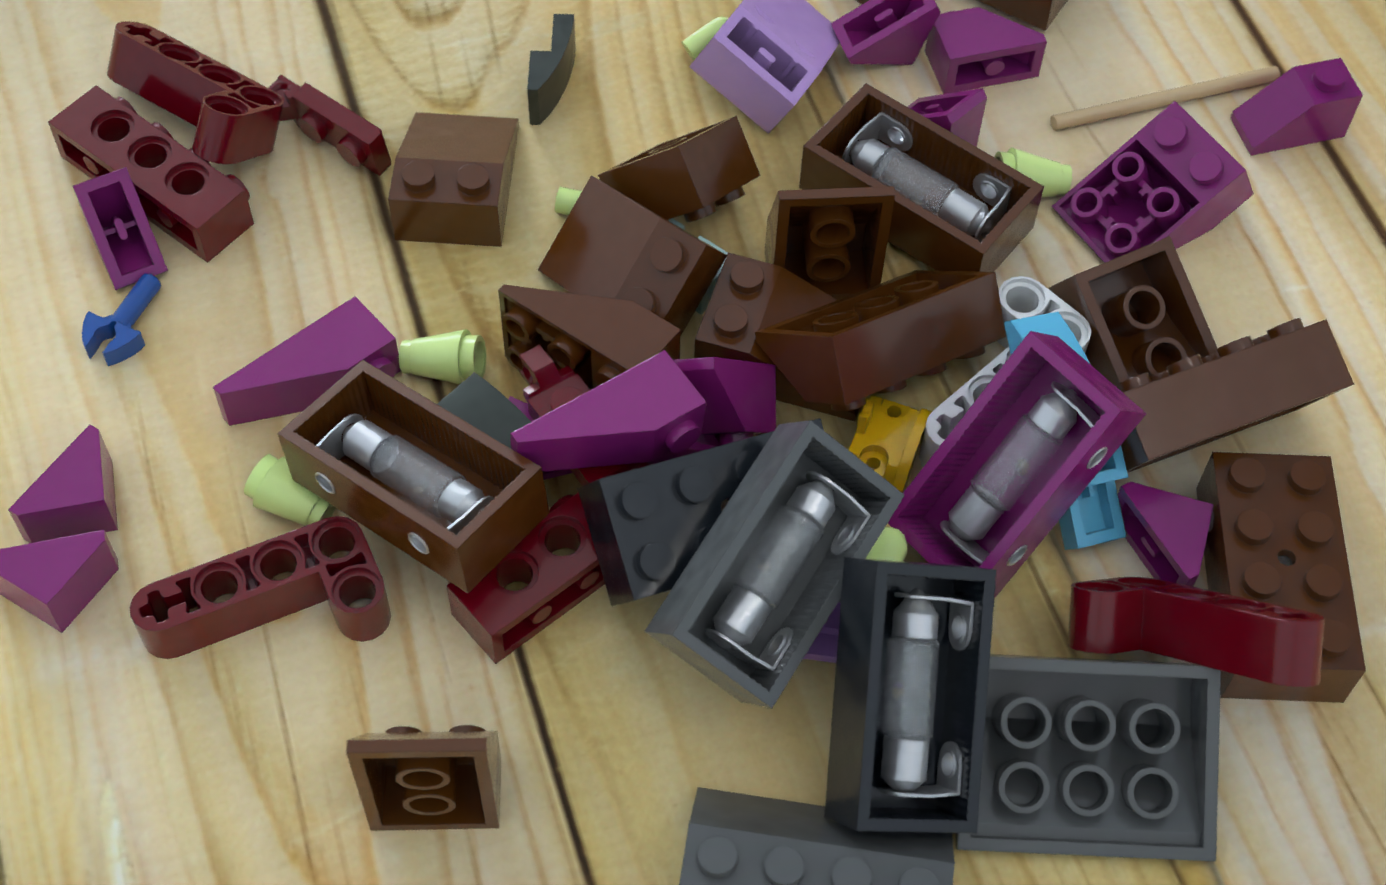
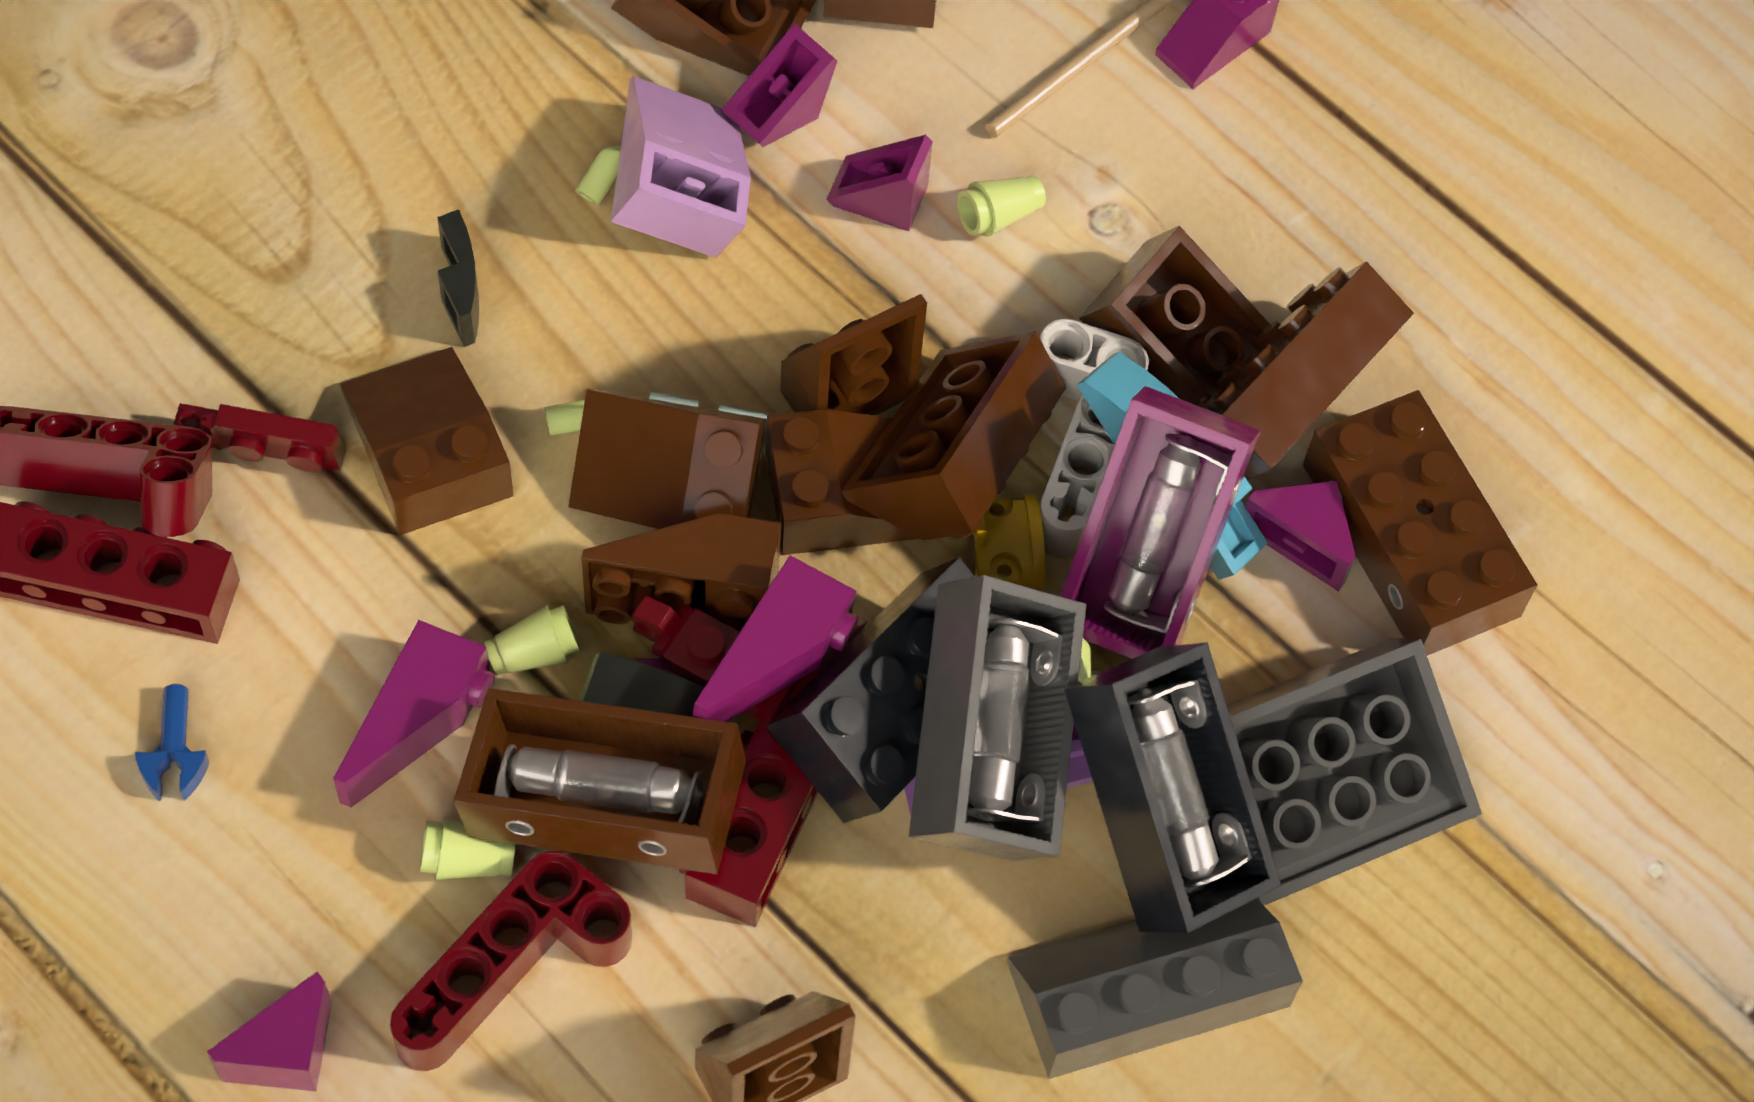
camera: 30 degrees left, 5 degrees up
magenta slope [8,425,118,543] -> none
magenta slope [73,167,168,290] -> none
reddish brown slope [598,116,761,223] -> none
magenta slope [673,357,776,446] -> none
reddish brown piece [799,83,1044,272] -> none
magenta slope [925,7,1047,94] -> none
magenta slope [1052,101,1254,263] -> none
dark red beam [1068,577,1325,687] -> none

